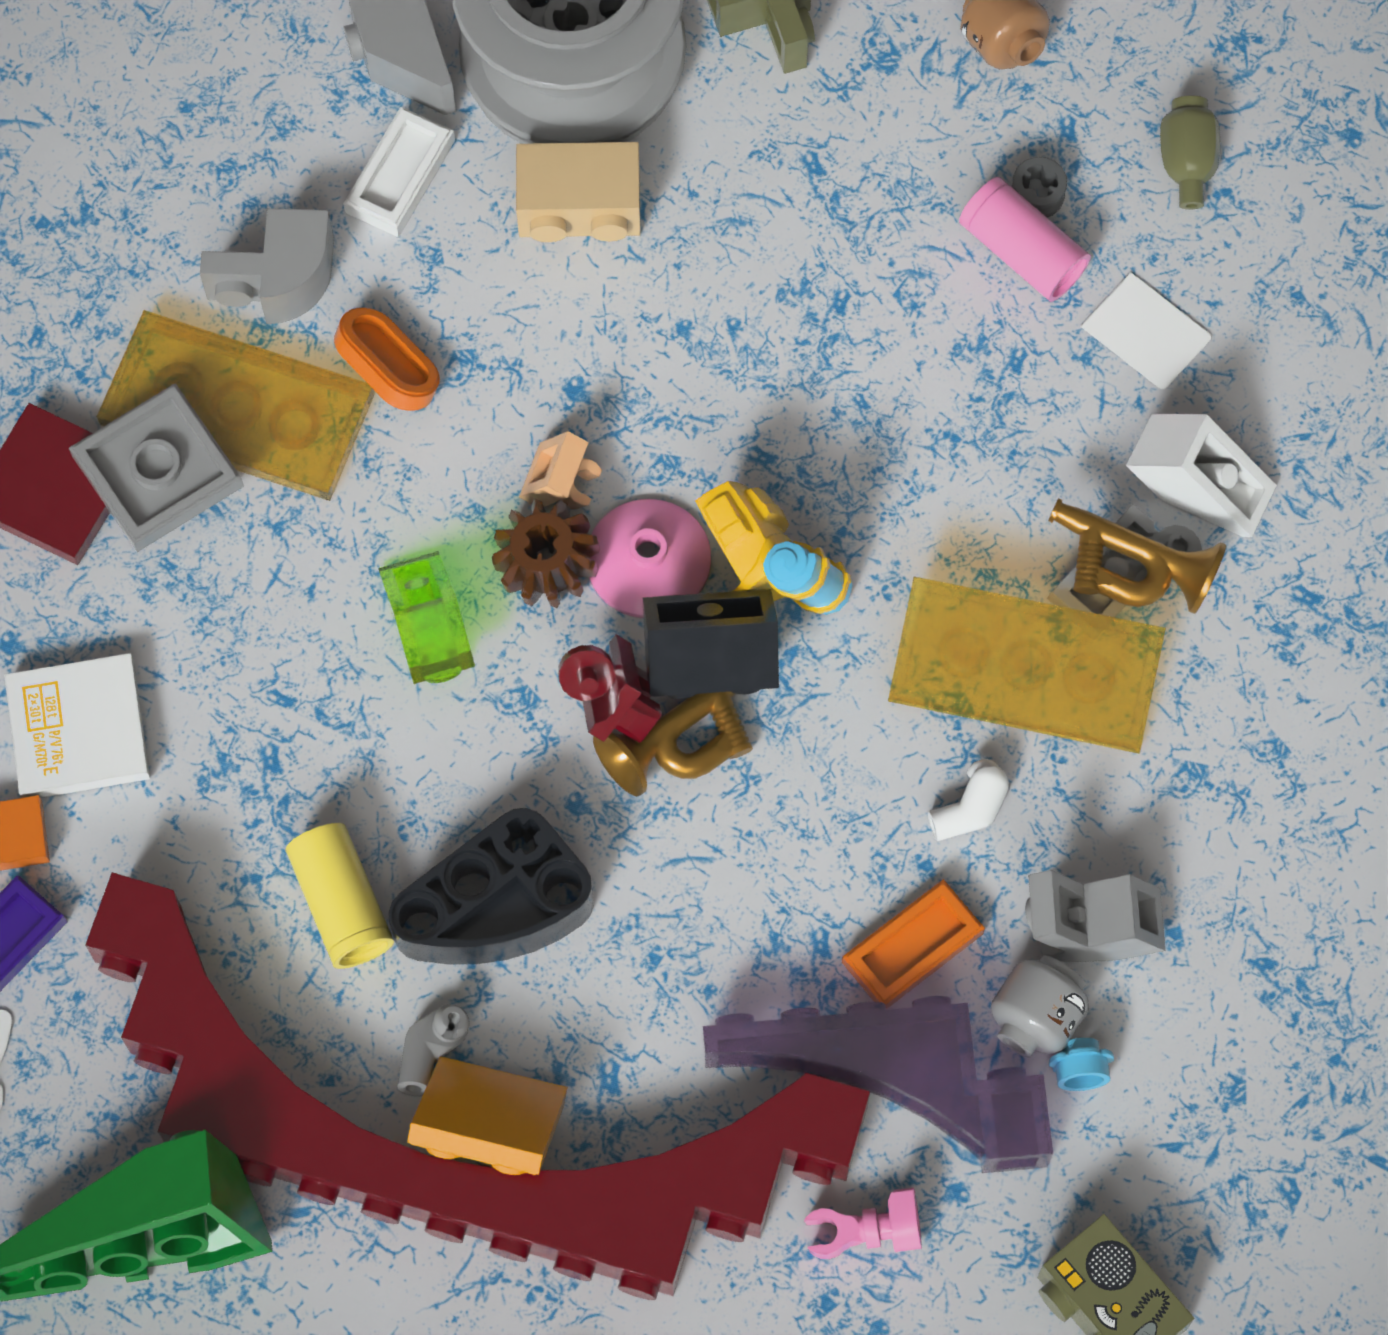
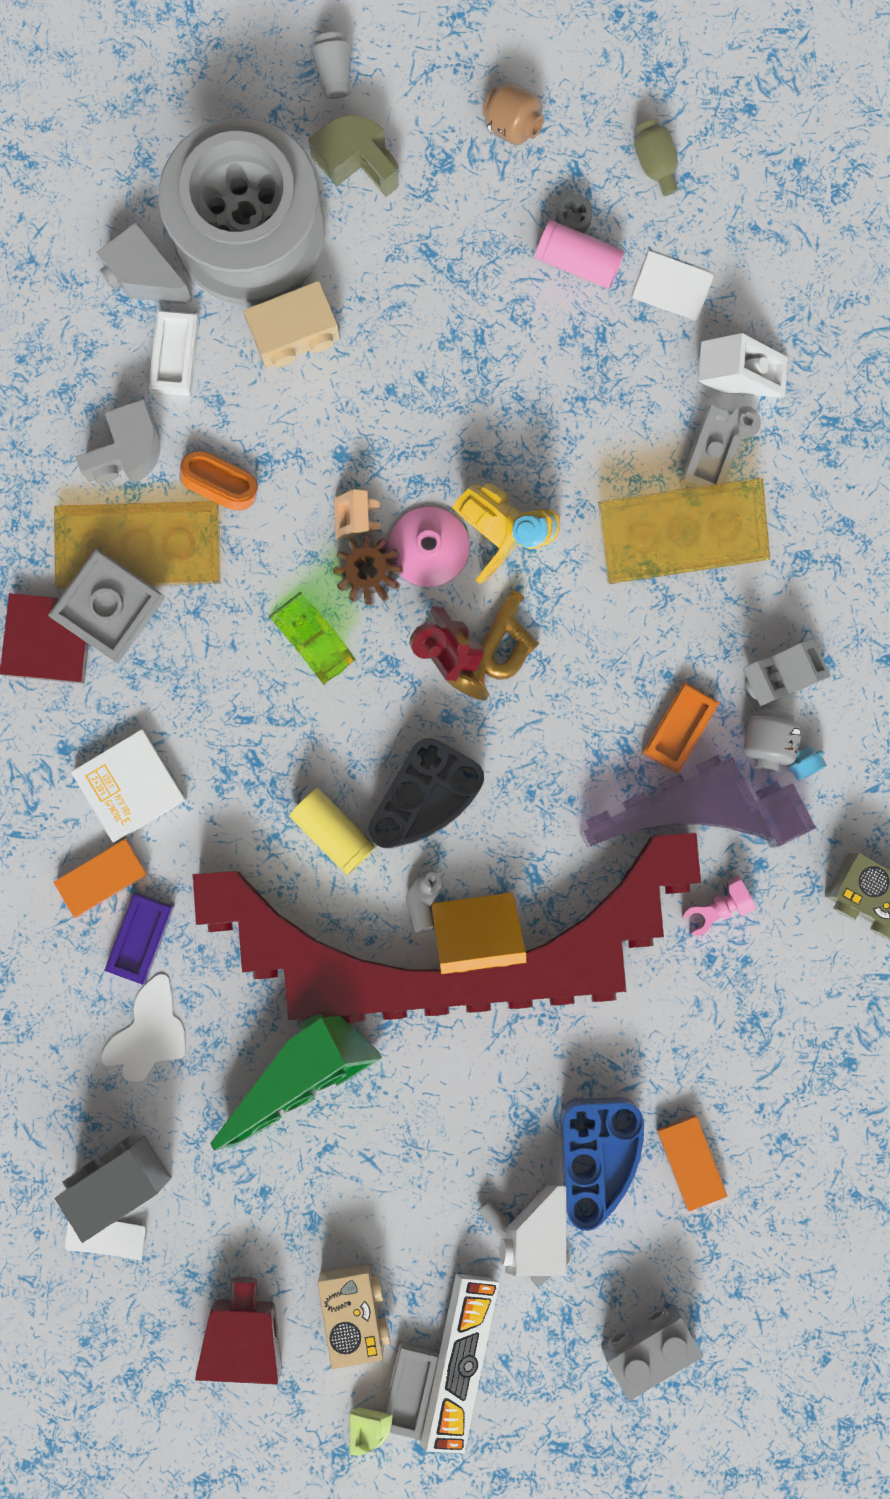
camera: 25 degrees left, 15 degrees up
black brick [643,589,779,699] -> none
white arm [928,759,1008,842] -> none
pearl gold piece [1048,498,1226,614] -> none

